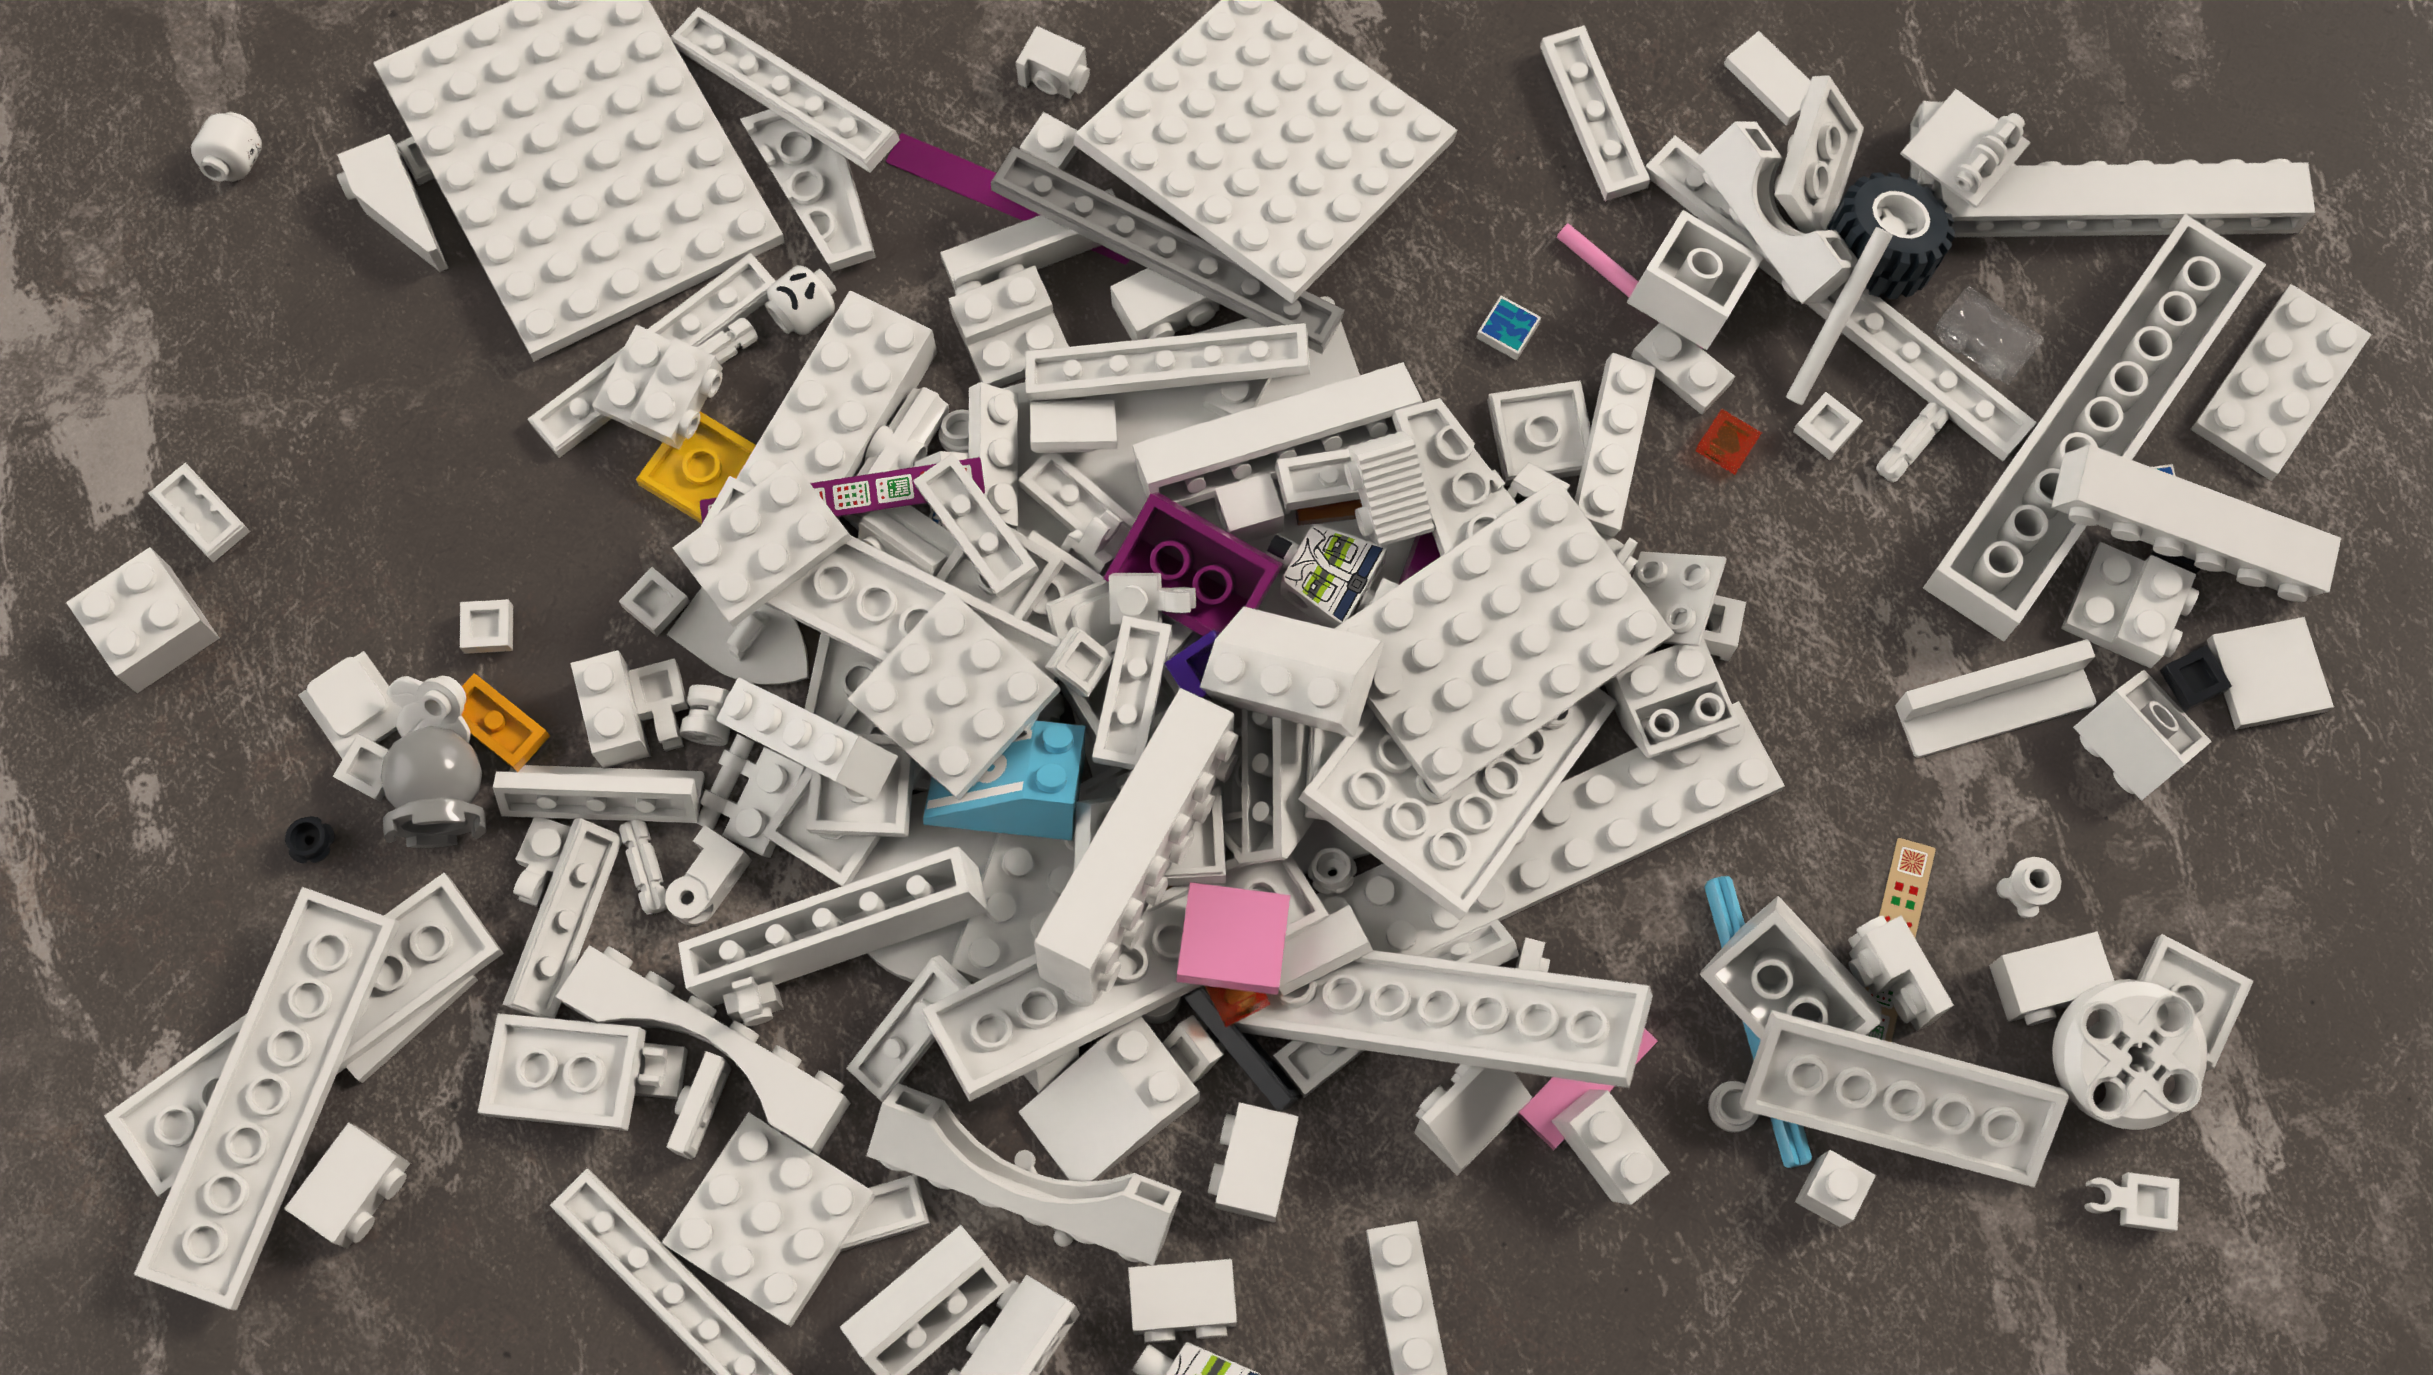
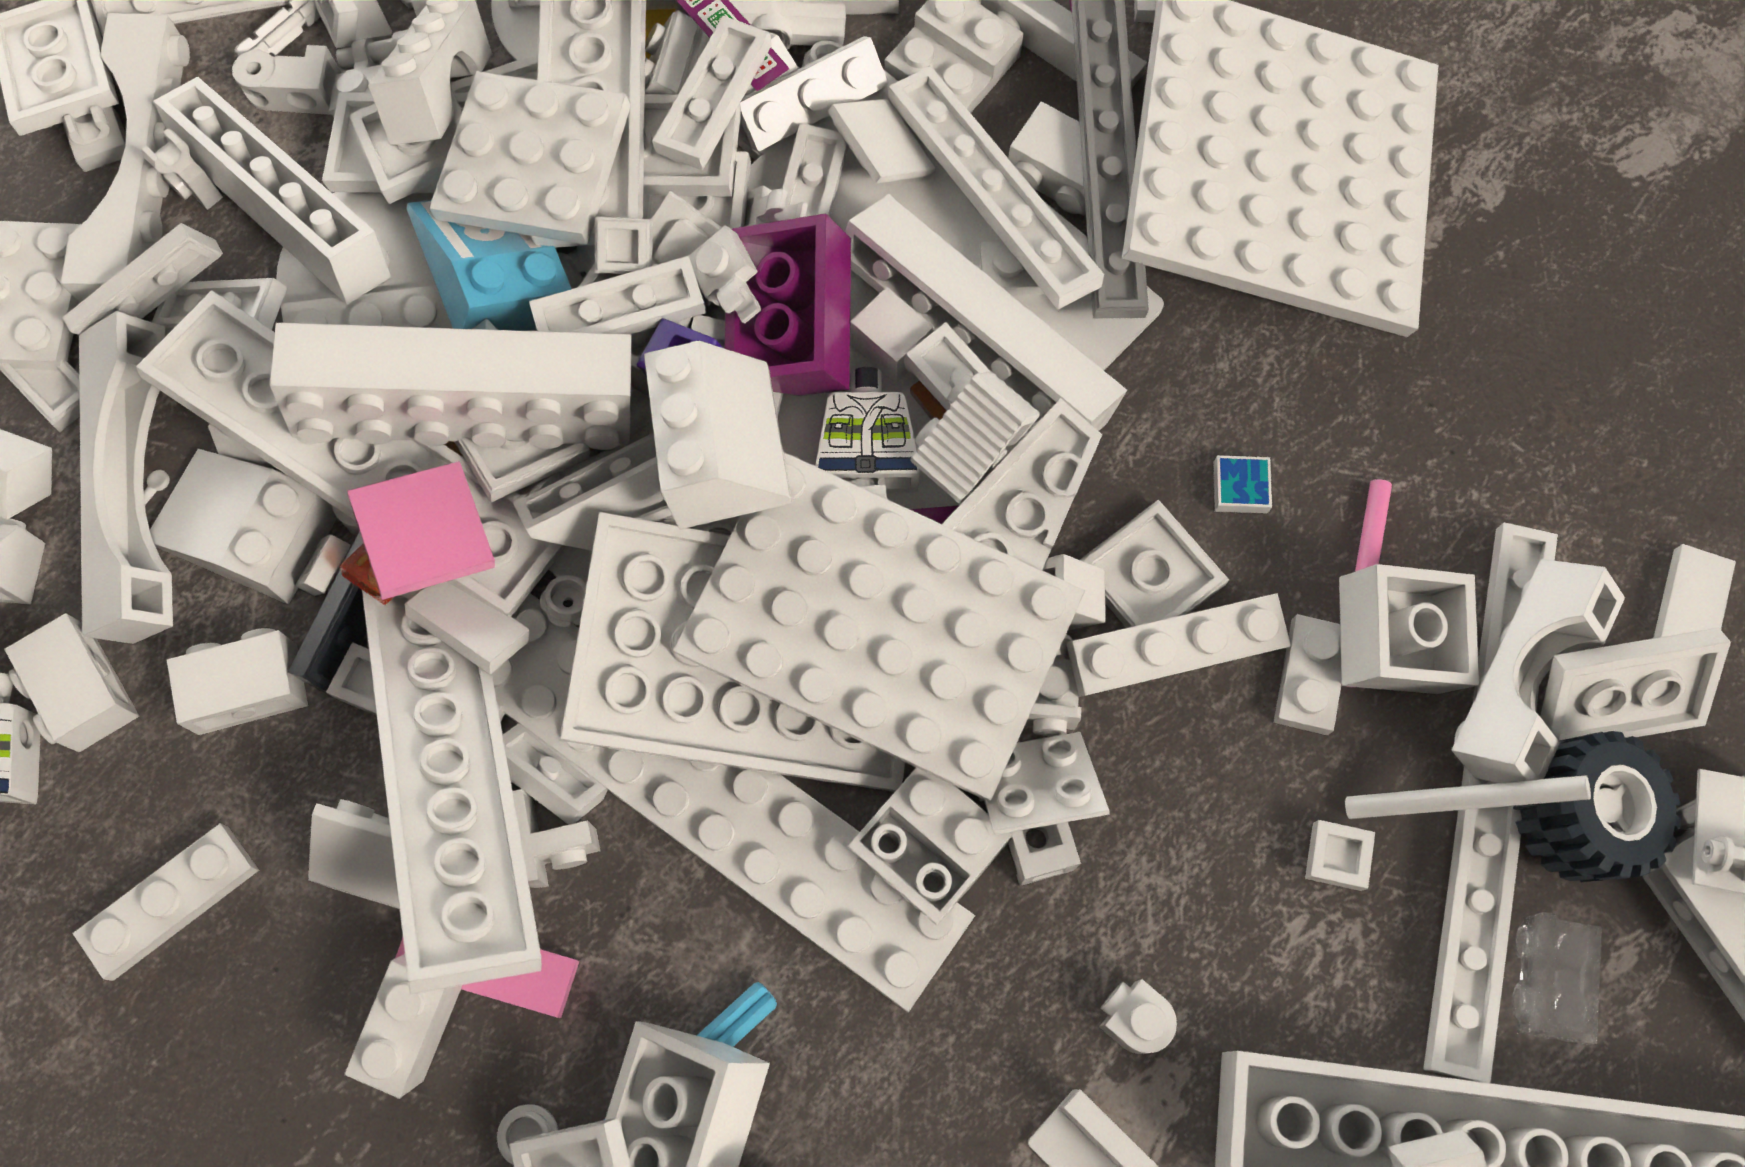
camera: 60 degrees right, 0 degrees up
white plate [667,1051,732,1160] -> none
white plate [1540,26,1650,201] -> none
clear orange tile [1695,409,1762,475] -> none
white axle [1876,402,1949,482] -> none
none -> white tile [62,223,223,335]
none -> white plate [1099,979,1177,1054]

